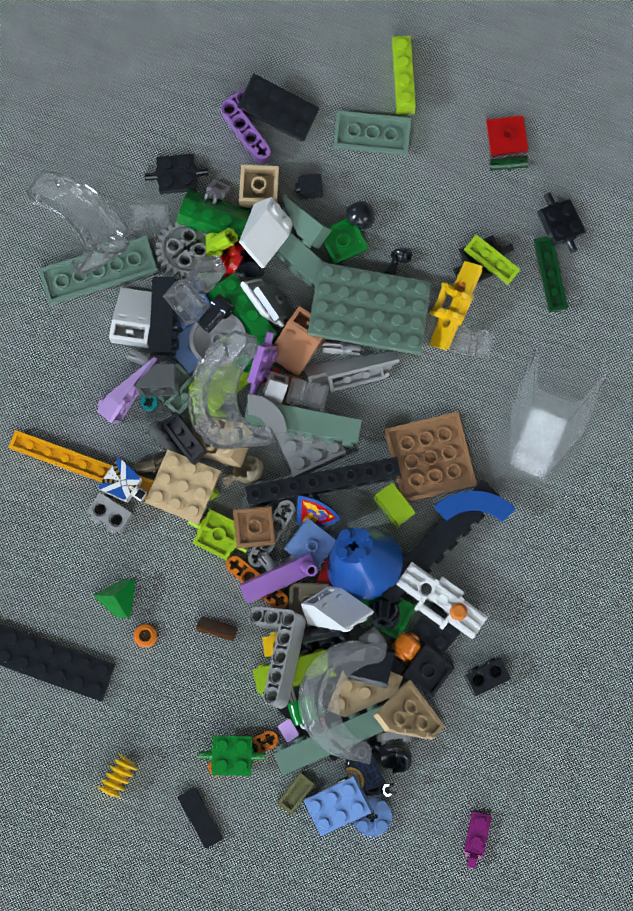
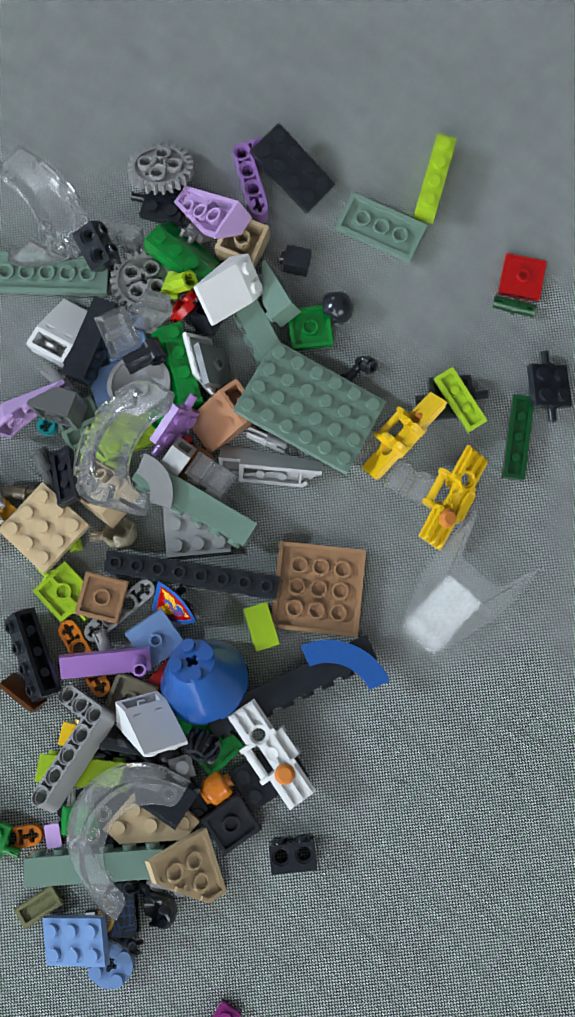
camera: 25 degrees right, 0 degrees up
none -> black brick [5,607,62,703]
none -> black brick [72,221,121,272]
none -> light grey gear [127,143,194,195]
none -> lavender wedge [174,186,252,239]
none -> yellow piece [418,445,489,551]

